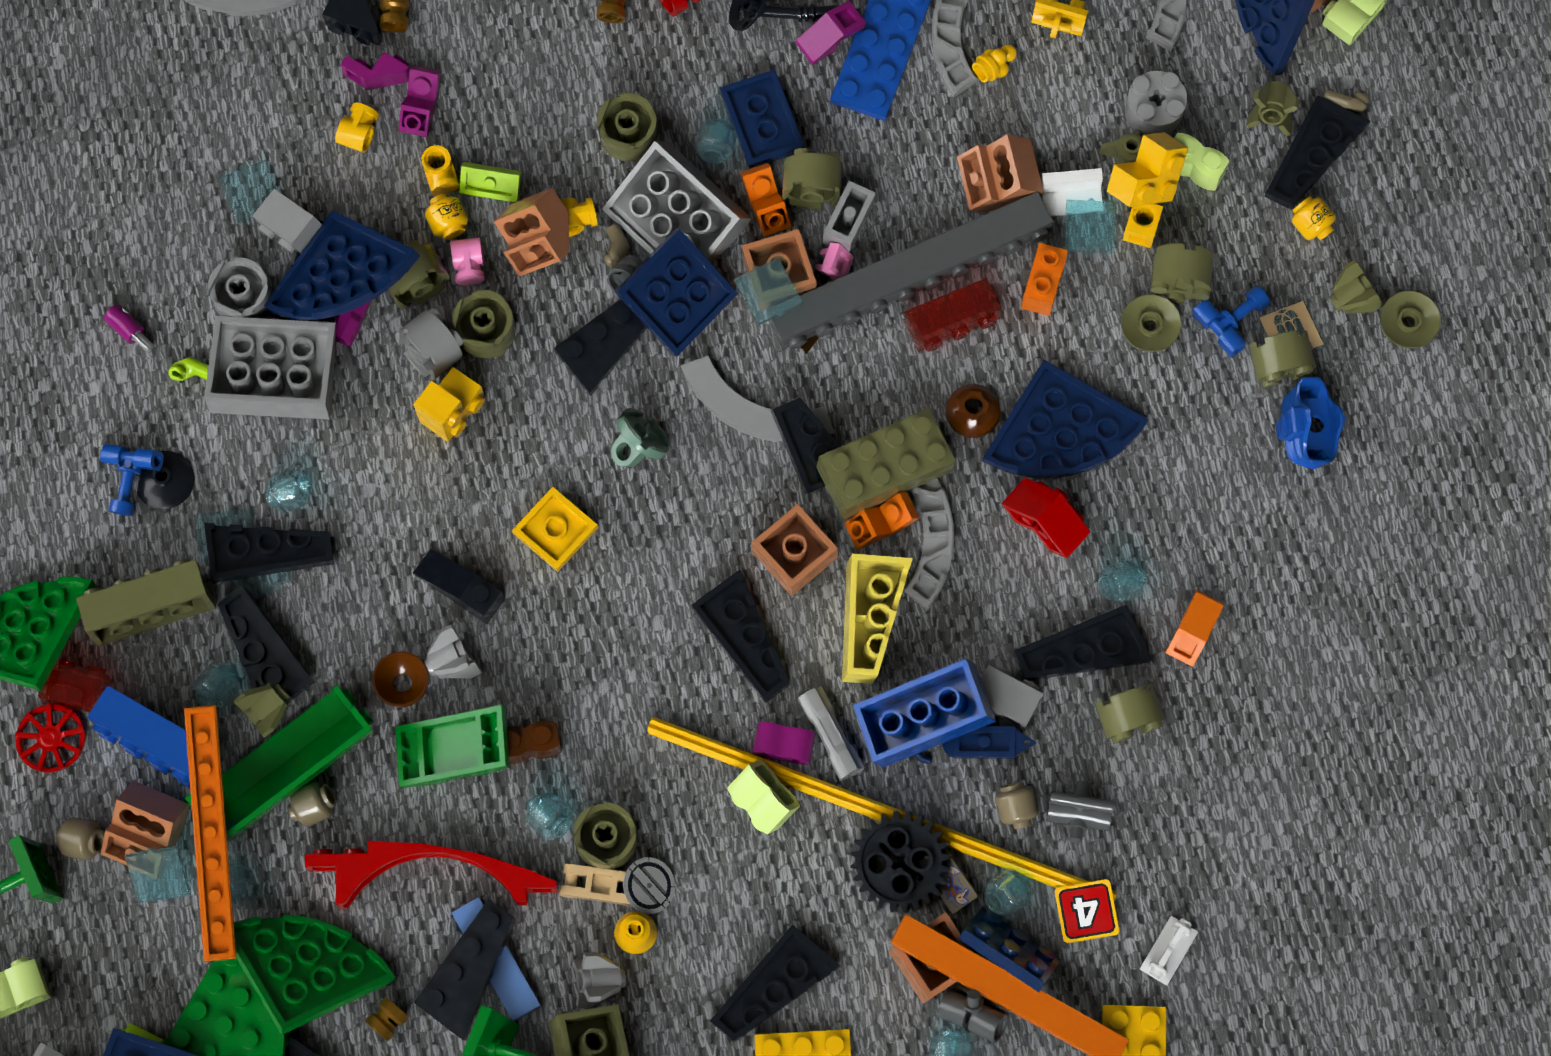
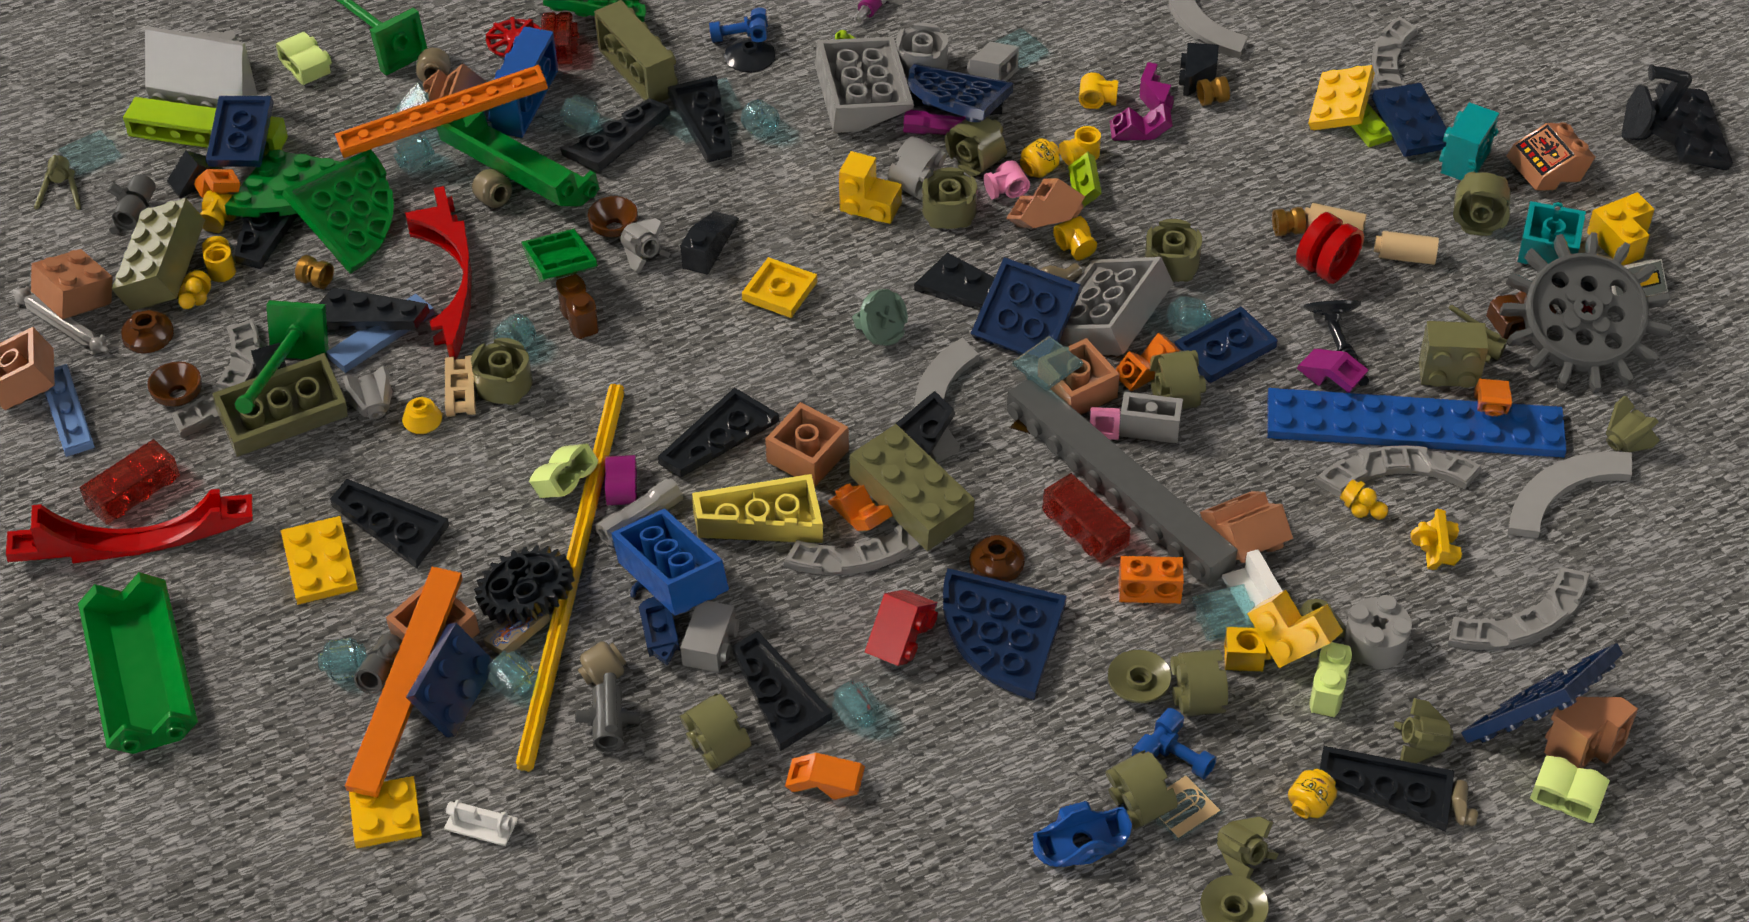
camera: 75 degrees right, 25 degrees down
olive brick [233,682,290,738] -> none
light grey sticker [623,857,675,914] -> none
sticker [1055,879,1119,943] -> none

